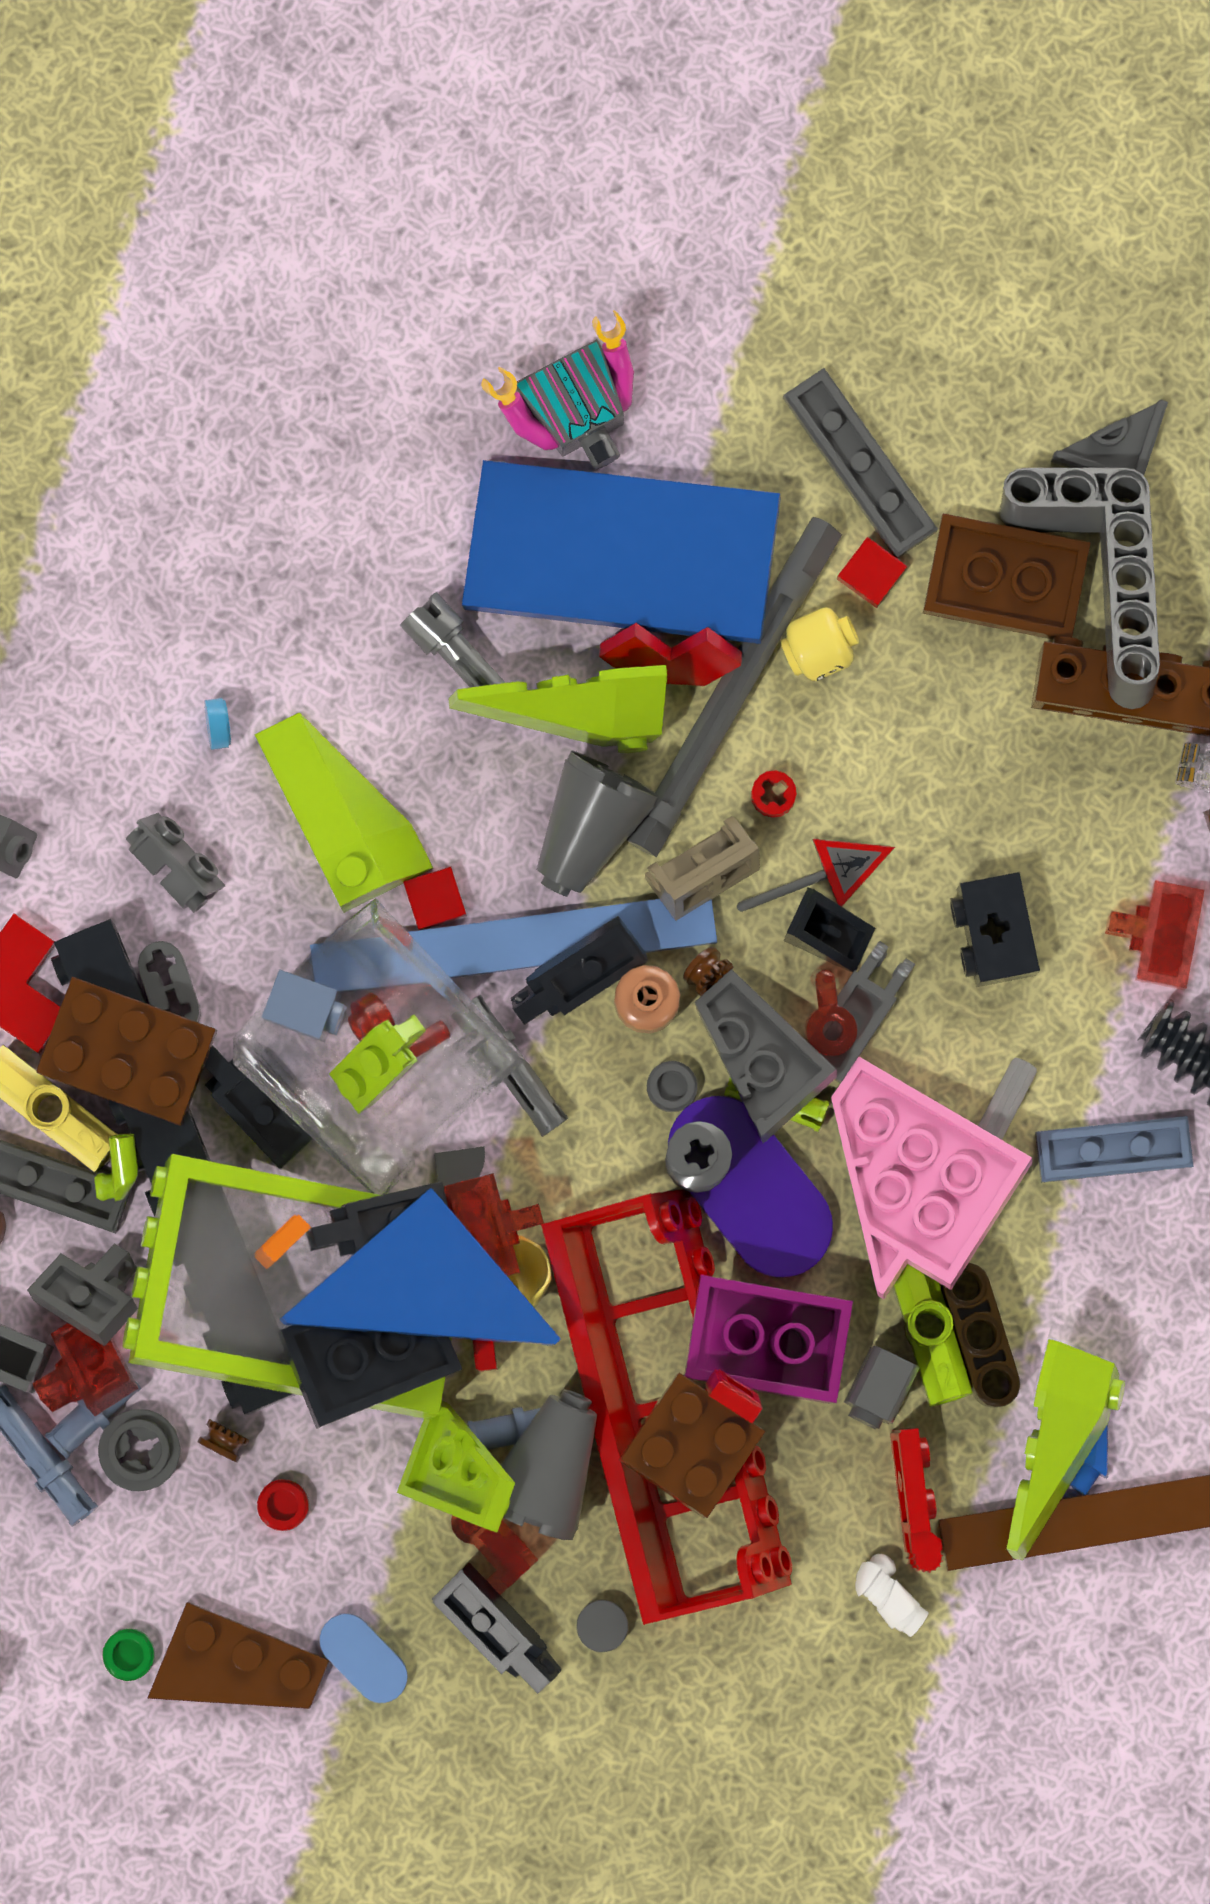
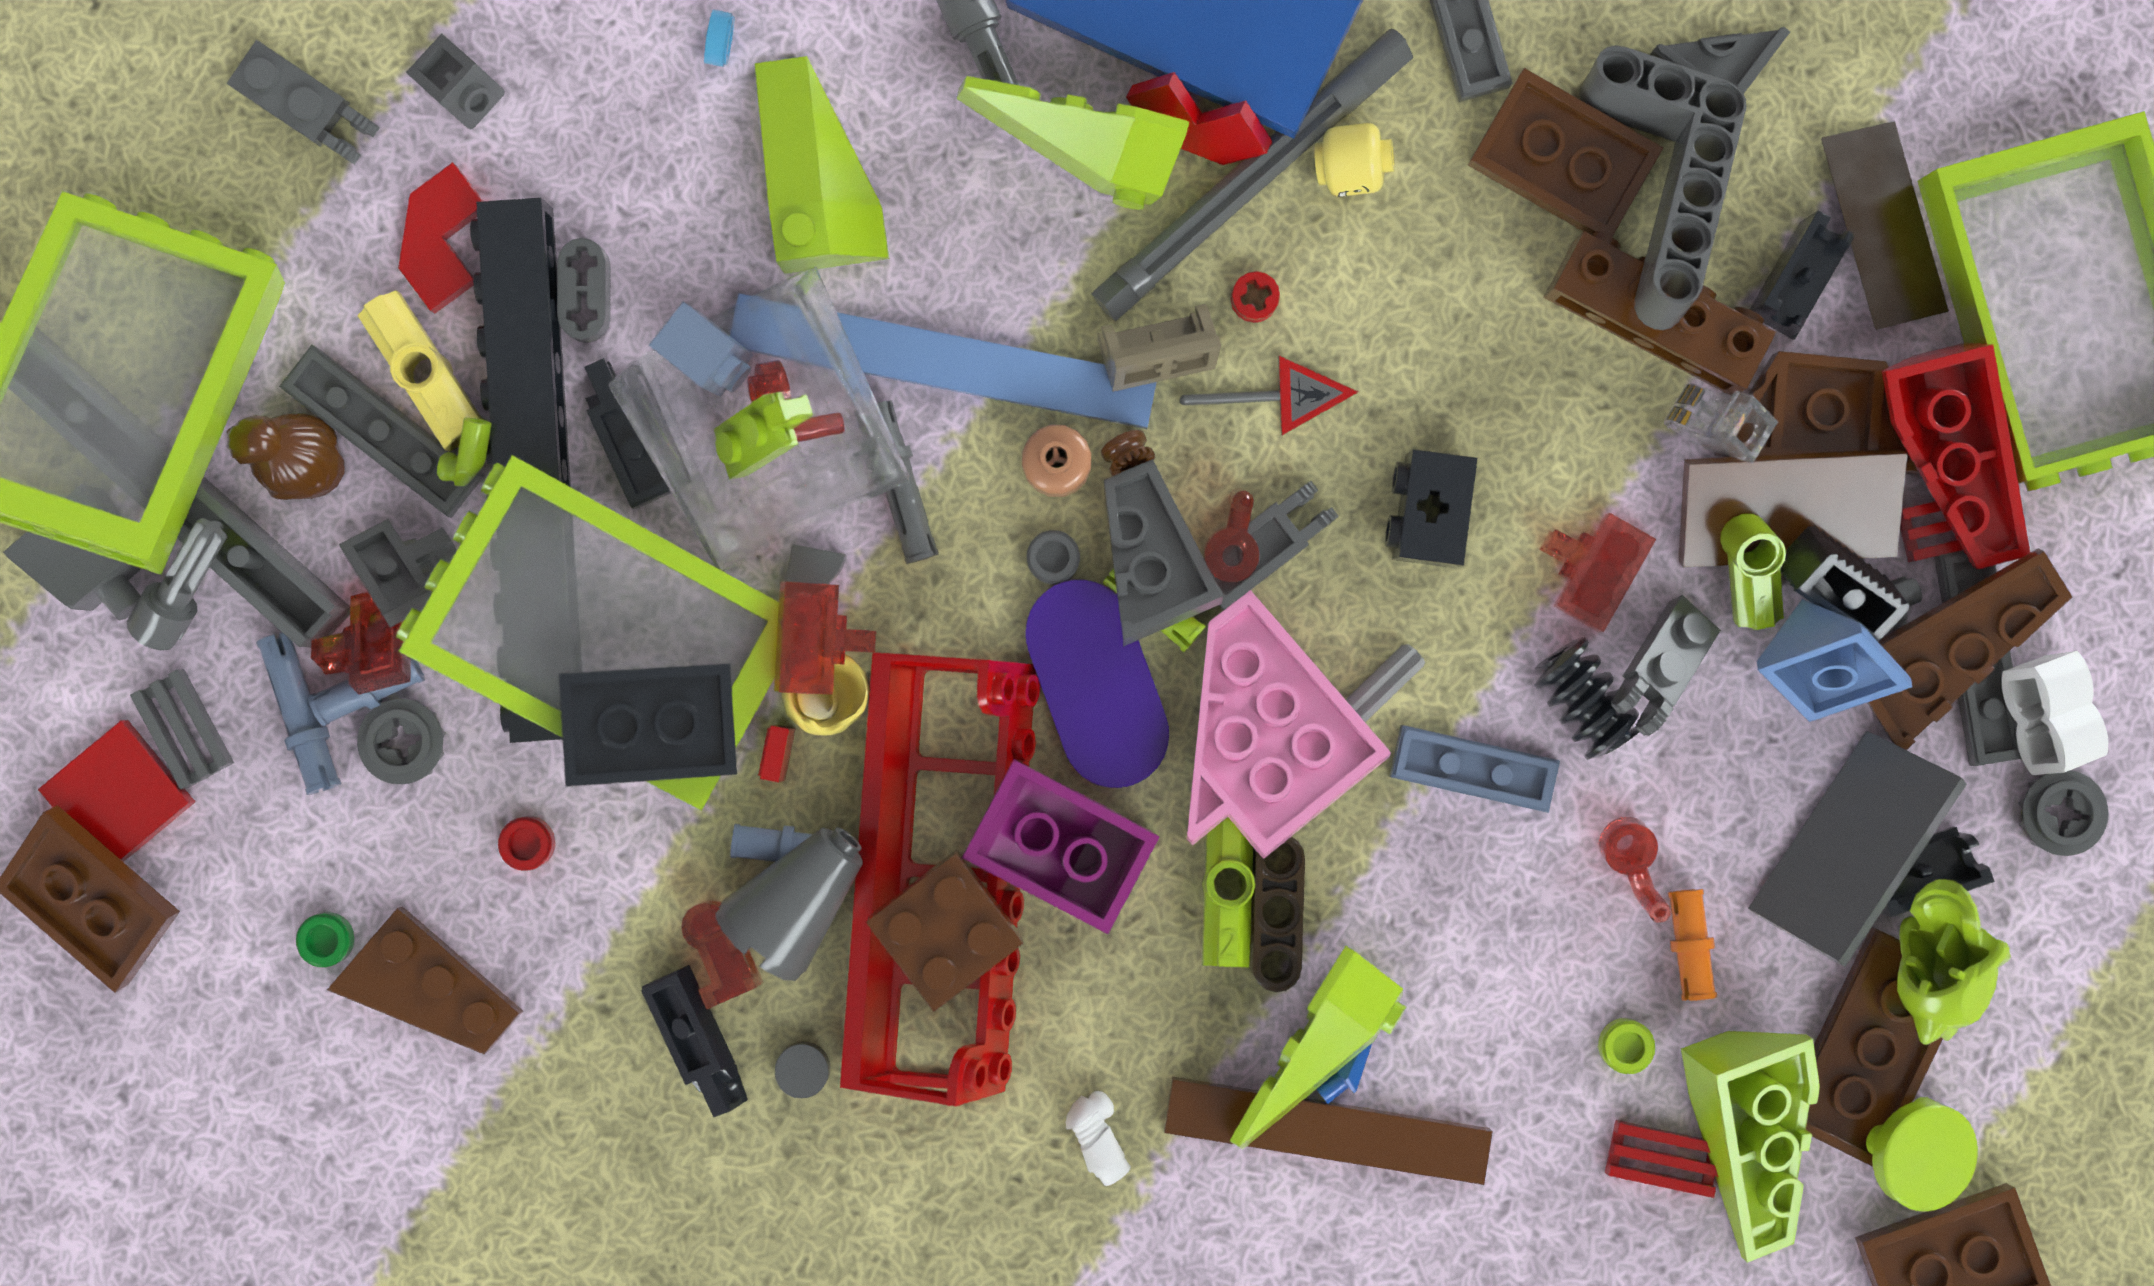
camera: 20 degrees right, 5 degrees up
reddish brown plate [36,977,217,1126] -> none
dark grey hinge [126,813,226,913] -> none
reddish brown bush [197,1419,250,1463] -> none
orange tile [254,1214,311,1270] -> none
blue tile [280,1188,561,1346] -> none
black hinge [306,1181,449,1257] -> none
medium blue tile [320,1614,408,1703] -> none
lime wing [397,1400,515,1532] -> none
red tile [403,867,467,930] -> none
black hinge [511,916,648,1025] -> none
dark grey cone [536,750,658,897] -> none
dark grey piece [665,1121,732,1193] -> none
red tile [705,1369,762,1424] -> none
black slope [784,887,876,973] -> none
red tile [837,537,907,608] -> none
dark grey brick [844,1346,919,1429] -> none
red hinge [890,1428,943,1573] -> none

